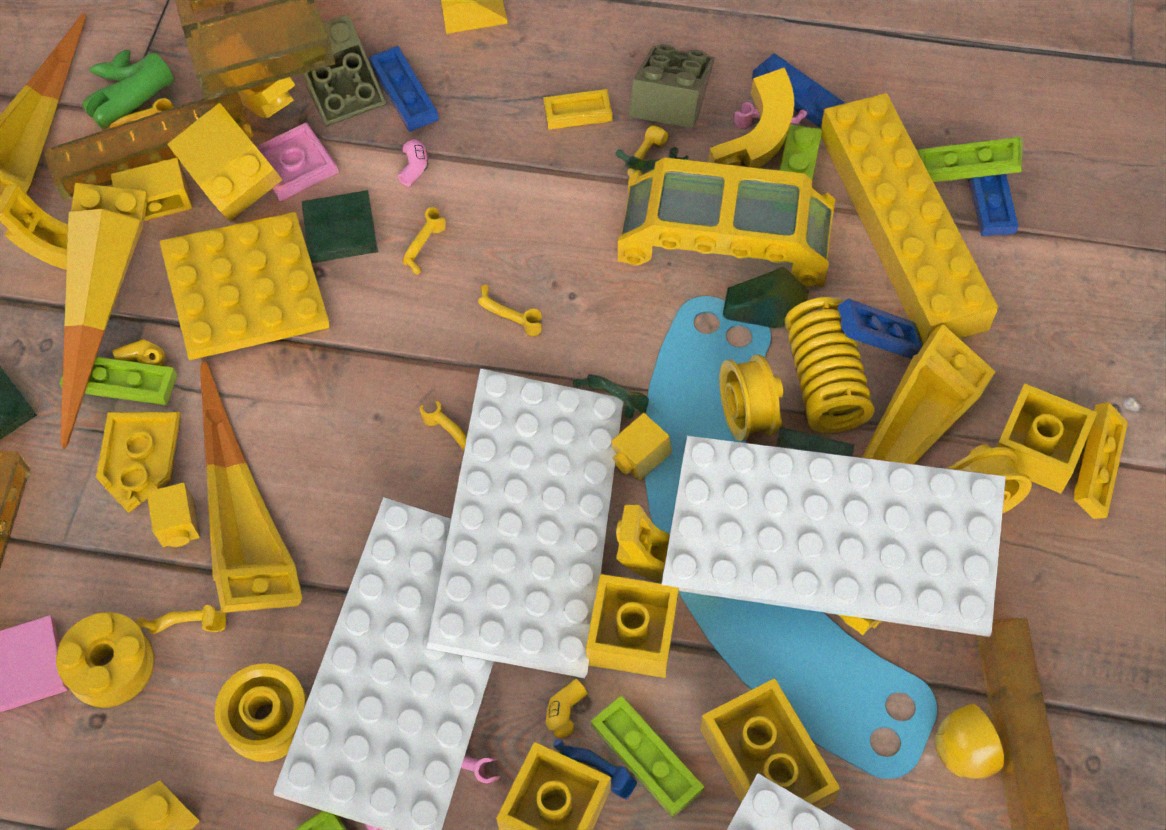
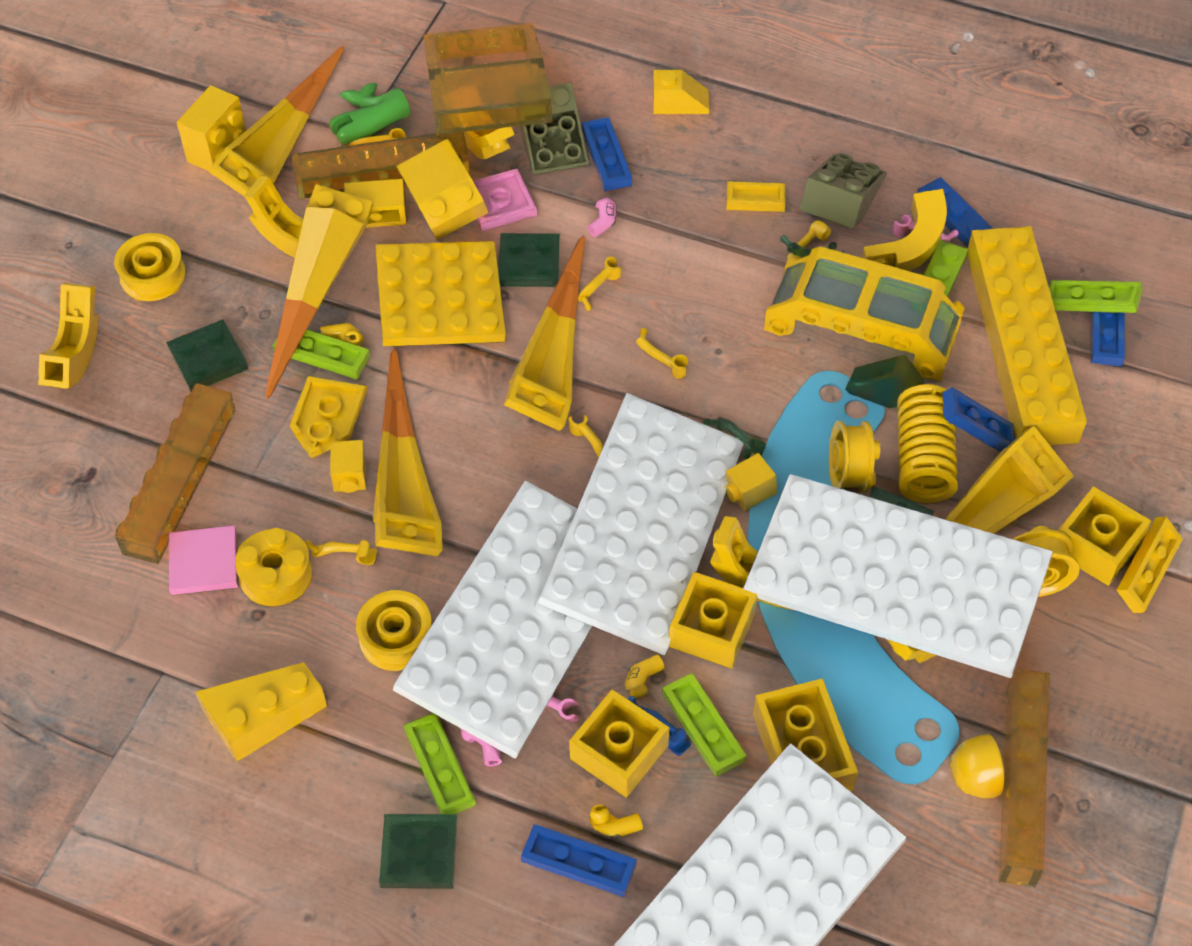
camera: 10 degrees right, 5 degrees down
none -> yellow plate [504,236,585,431]

